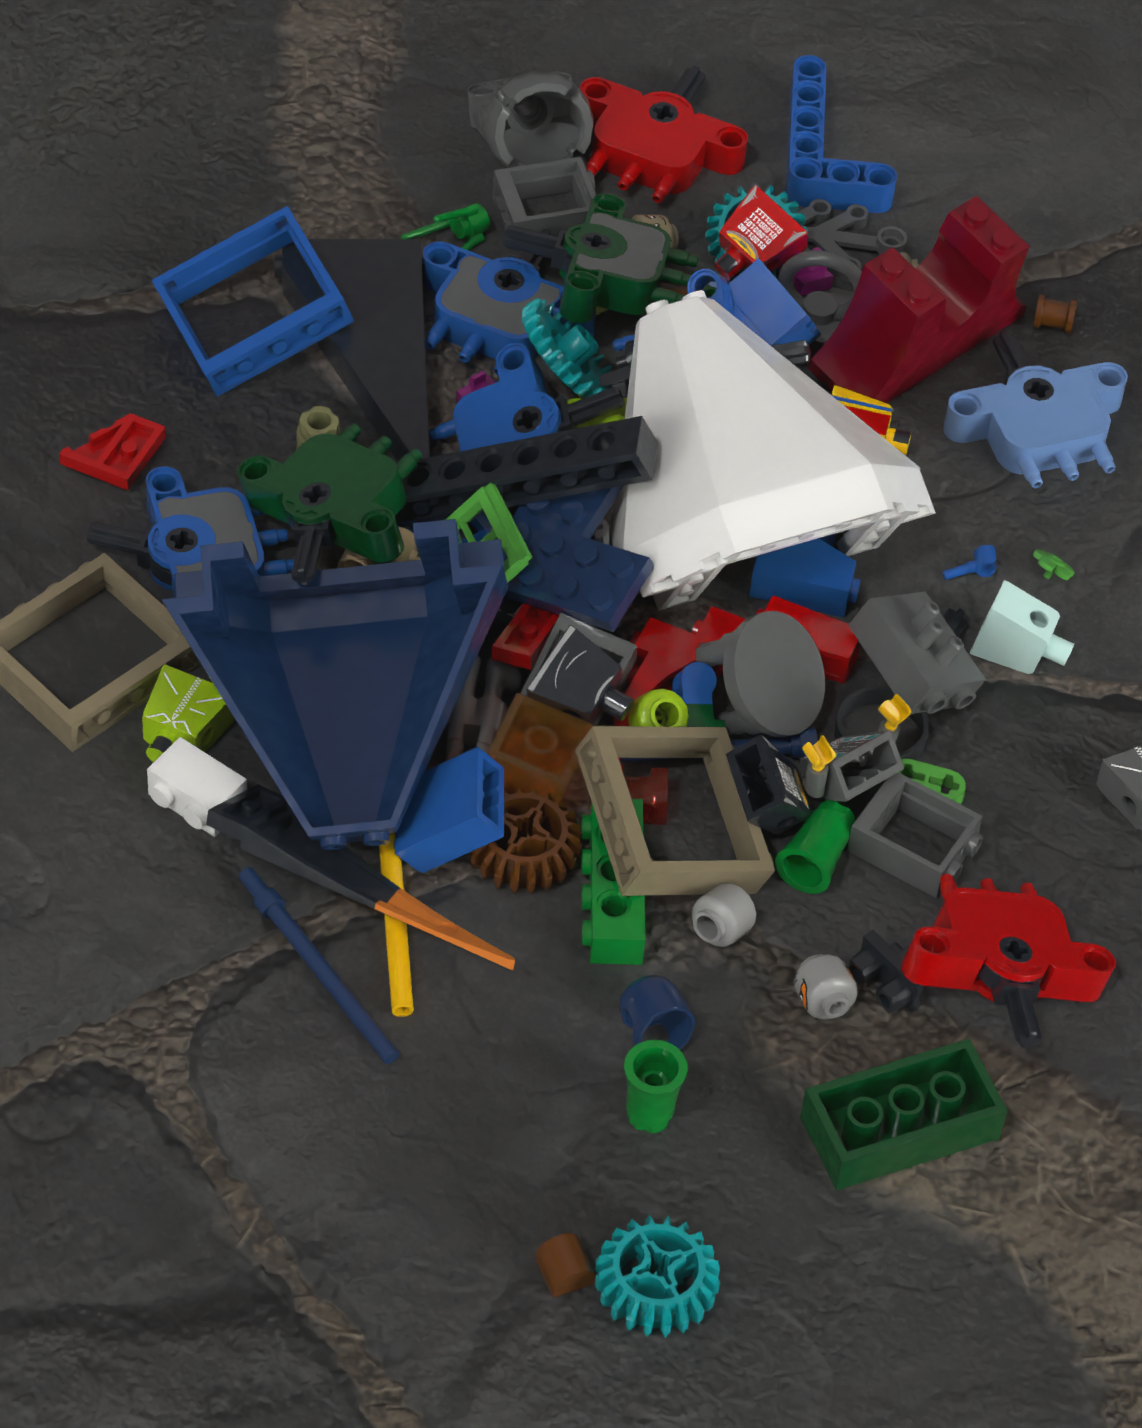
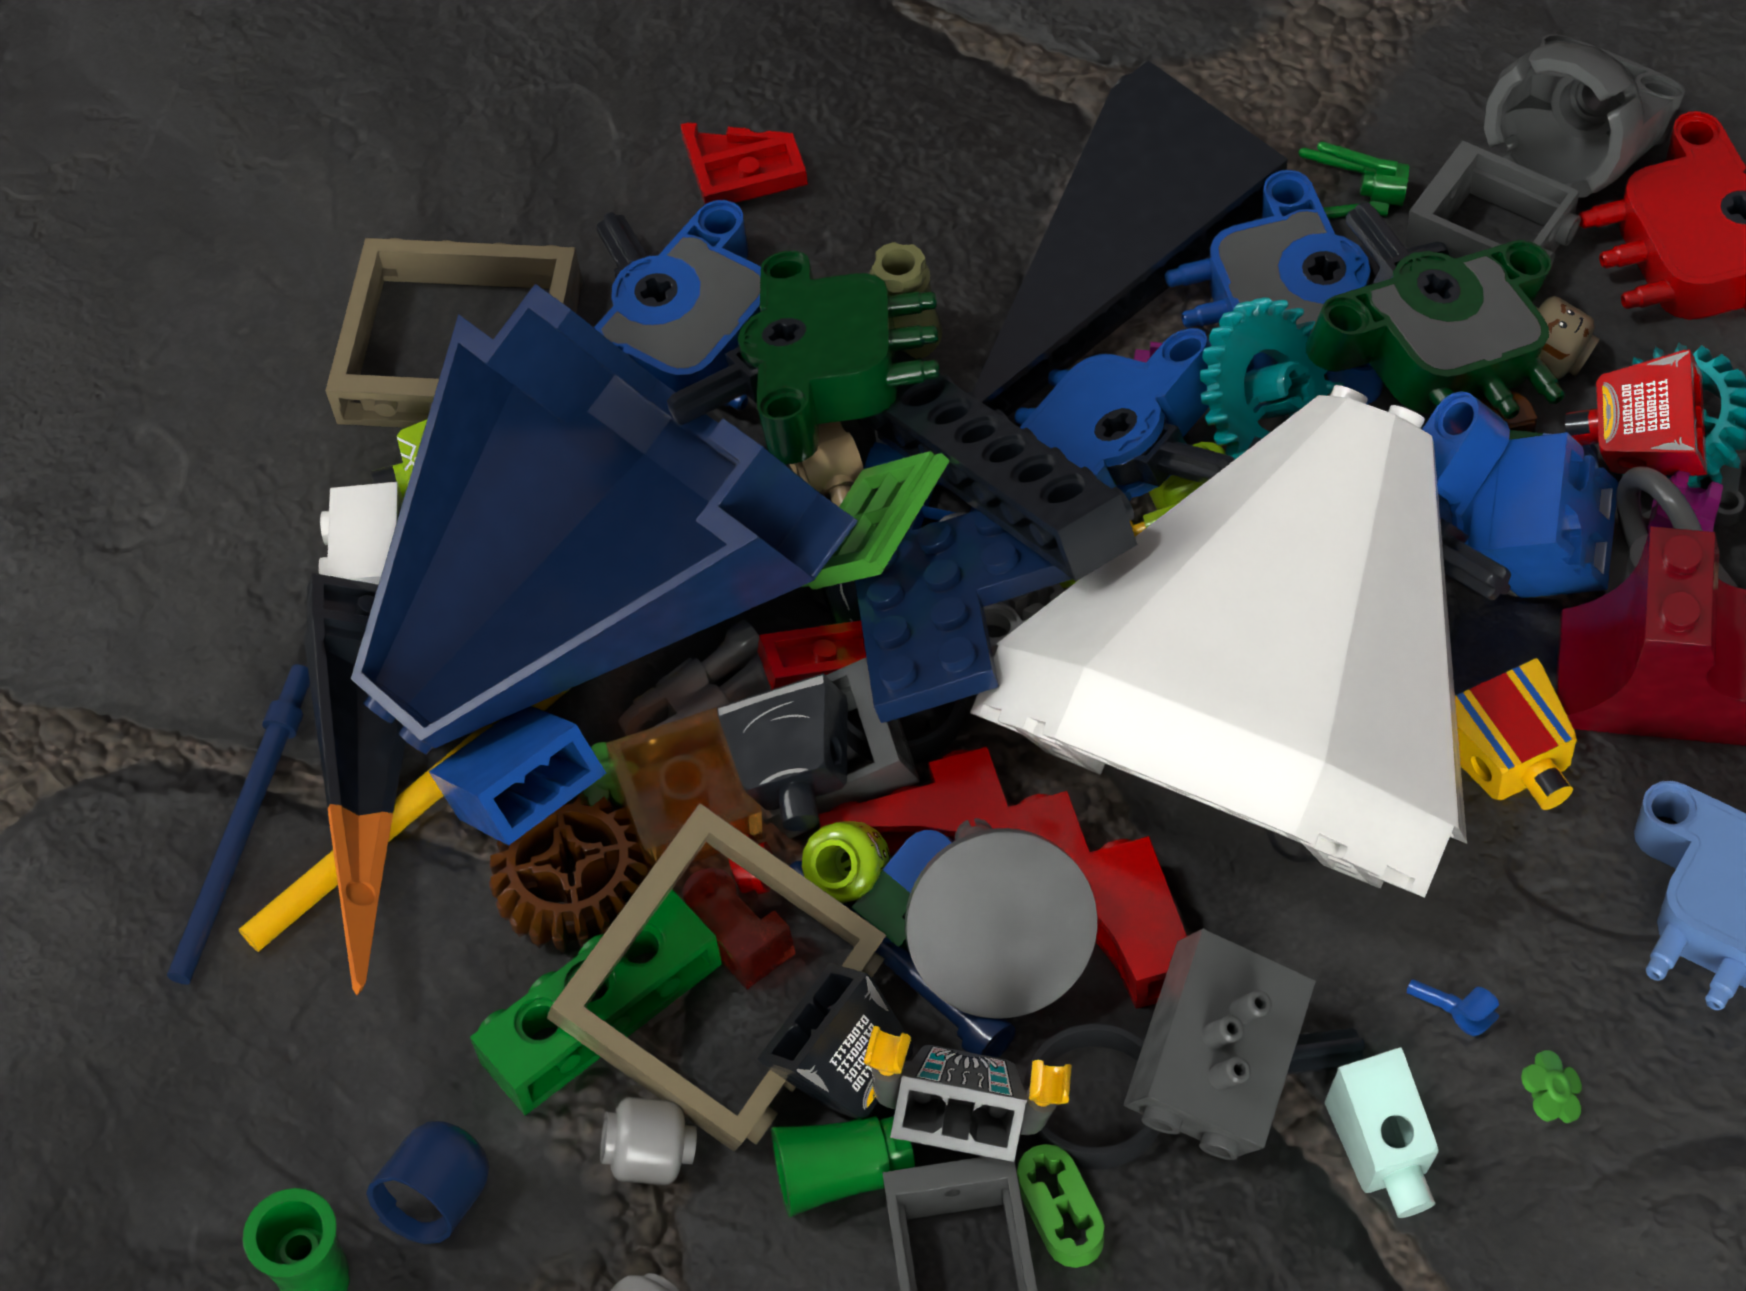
camera: 60 degrees right, 5 degrees up
blue window [152,206,354,397] -> none
blue slope [749,538,861,618] -> none

